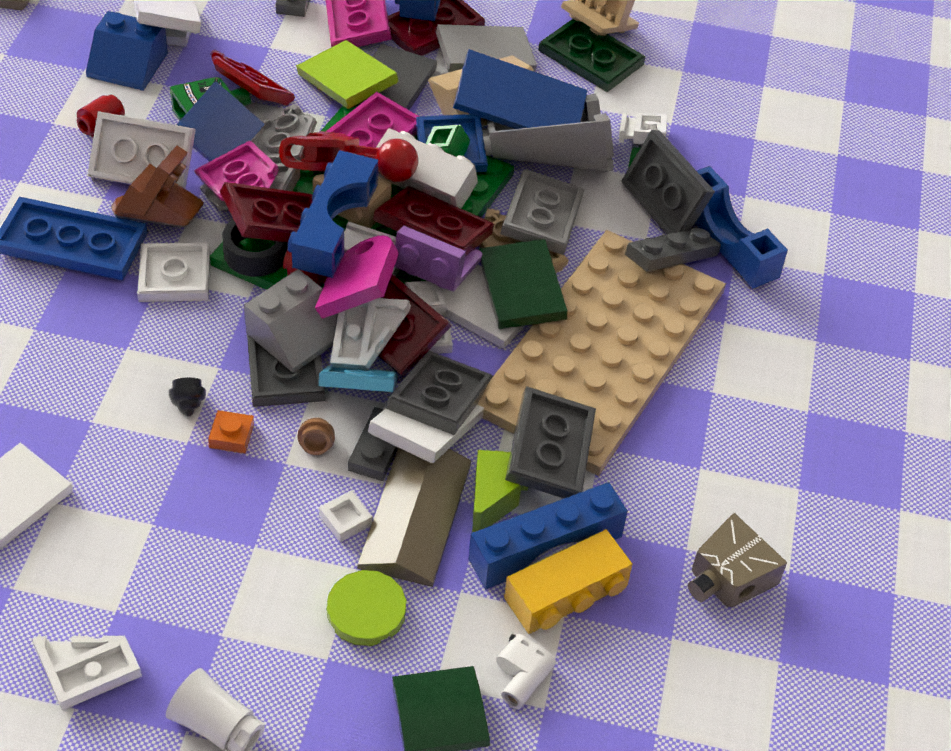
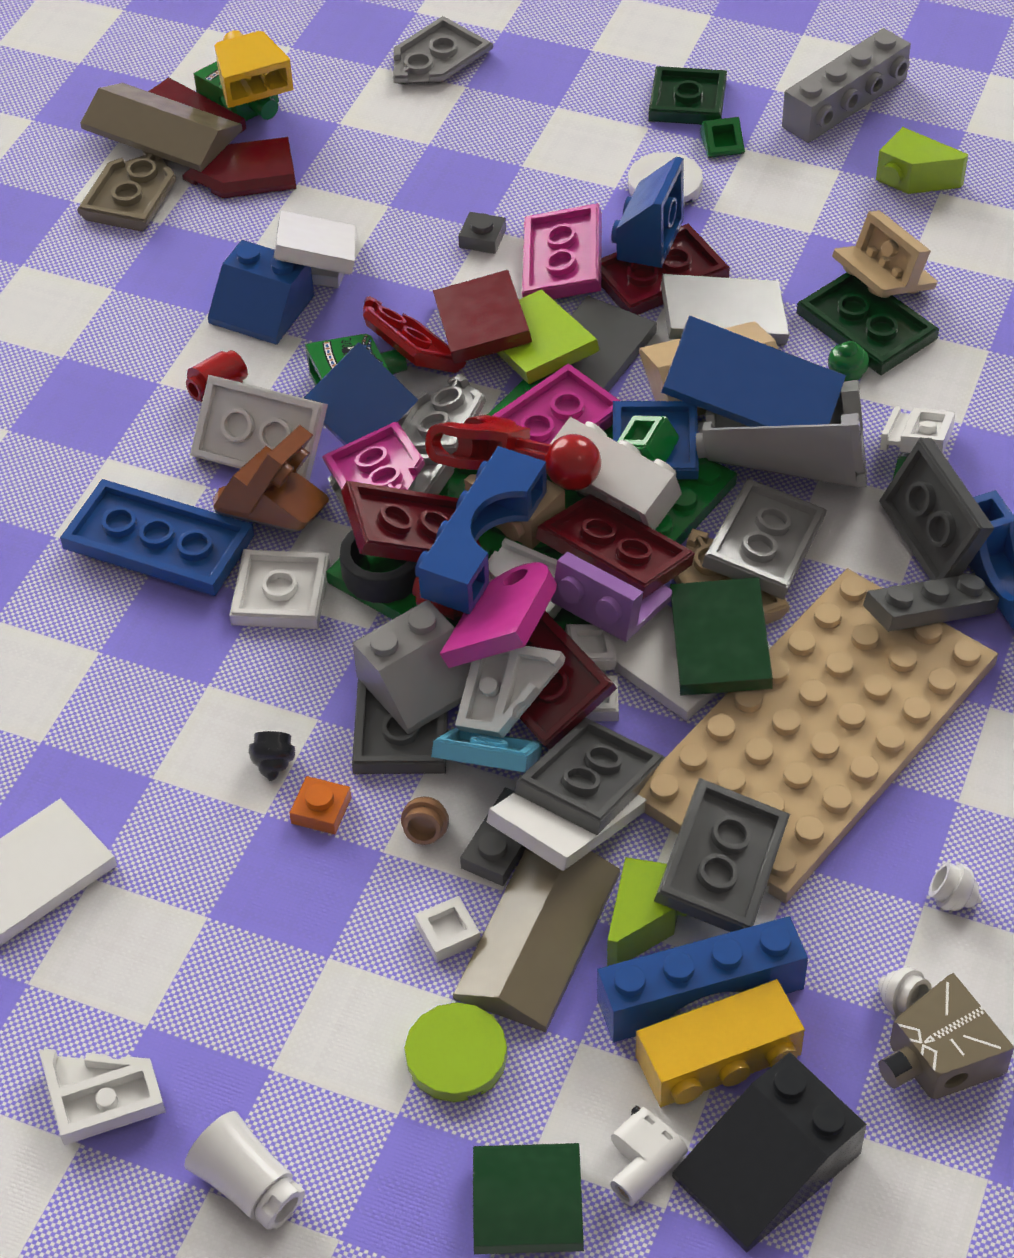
camera: 15 degrees right, 0 degrees up
none -> dark red tile [433,270,532,364]
none -> black slope [672,1052,867,1253]
none -> green plate [828,341,869,382]
none -> white plate [878,967,932,1017]
none -> white plate [928,862,982,911]

